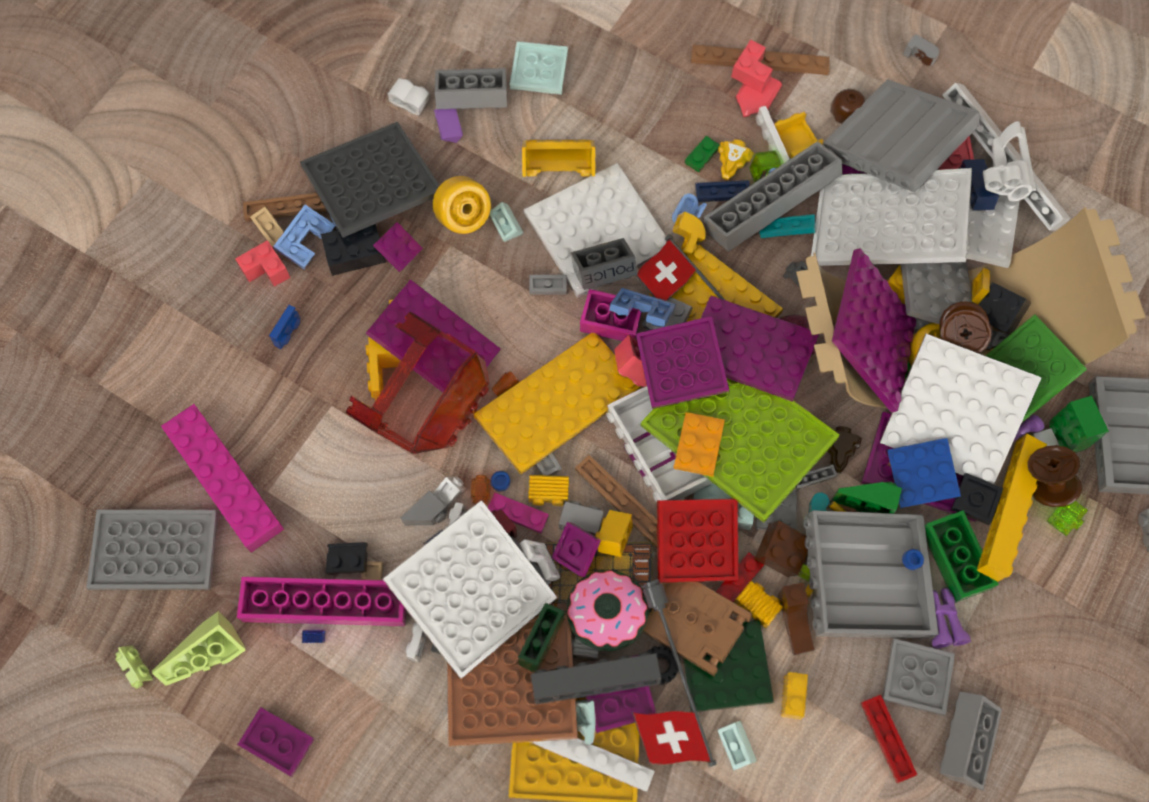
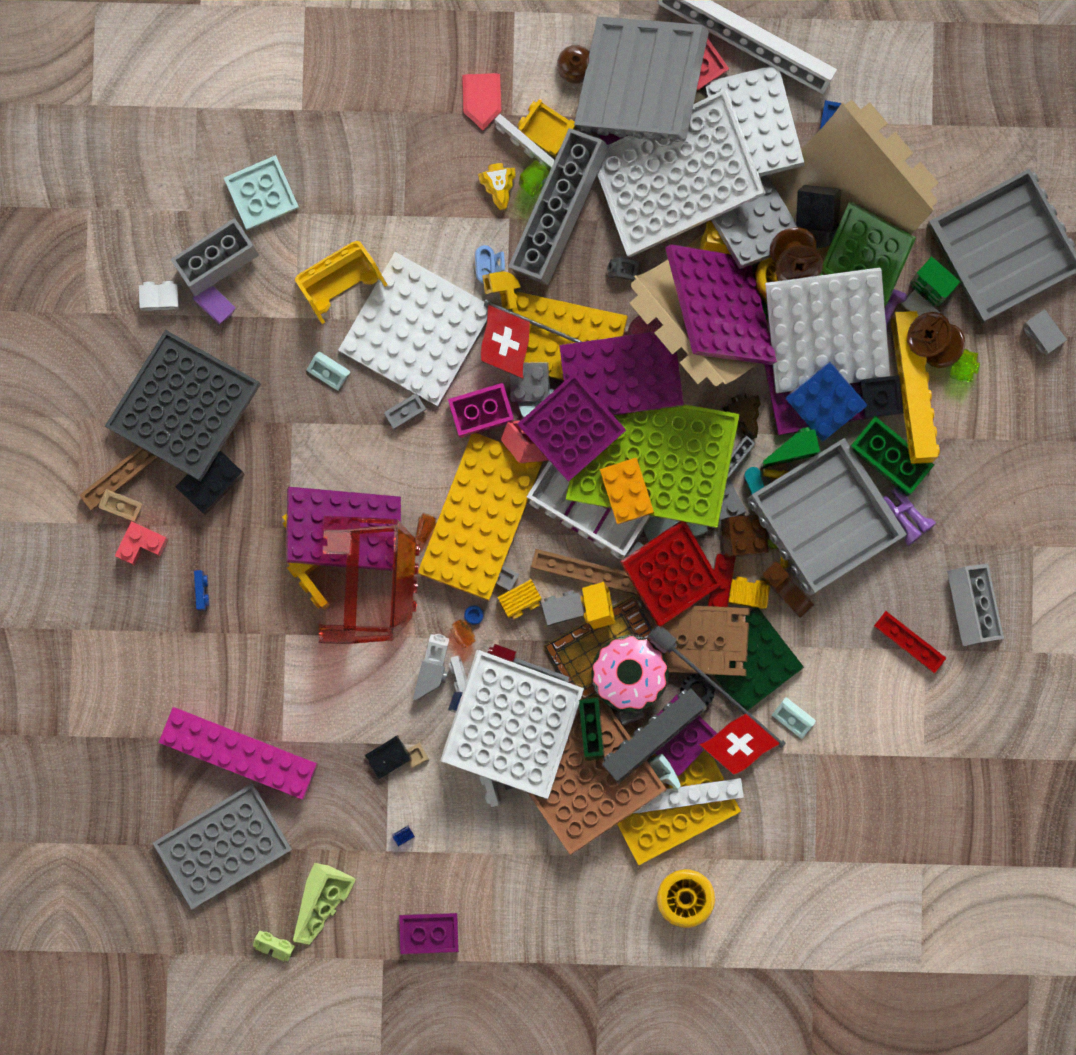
camera: 30 degrees left, 15 degrees up
dark pink brick [237,577,406,627] -> none
light blue plate [273,205,336,269] -> none
magenta plate [373,222,423,272] -> none
yellow wheel [433,176,491,234] -> none
dark pink plate [488,492,549,534] -> none
white tile [520,540,560,581] -> none
magenta plate [552,522,601,577] -> none
dark grey brick [571,238,638,290] -> none
medium blue plate [609,288,676,327] -> none
green plate [685,136,720,173] -> none
medium nougat plate [691,45,830,75] -> none
dark blue plate [695,180,750,202] -> none
coral brick [731,40,773,93] -> none
teal plate [759,214,816,238] -> none
yellow brick [780,672,808,720] -> none
light grey plate [882,638,955,716] -> none
blue tile [902,549,924,570] -> none
dark blue brick [958,159,999,211] -> none
yellow tile [971,267,990,304] -> none
white panel [983,121,1036,202] -> none

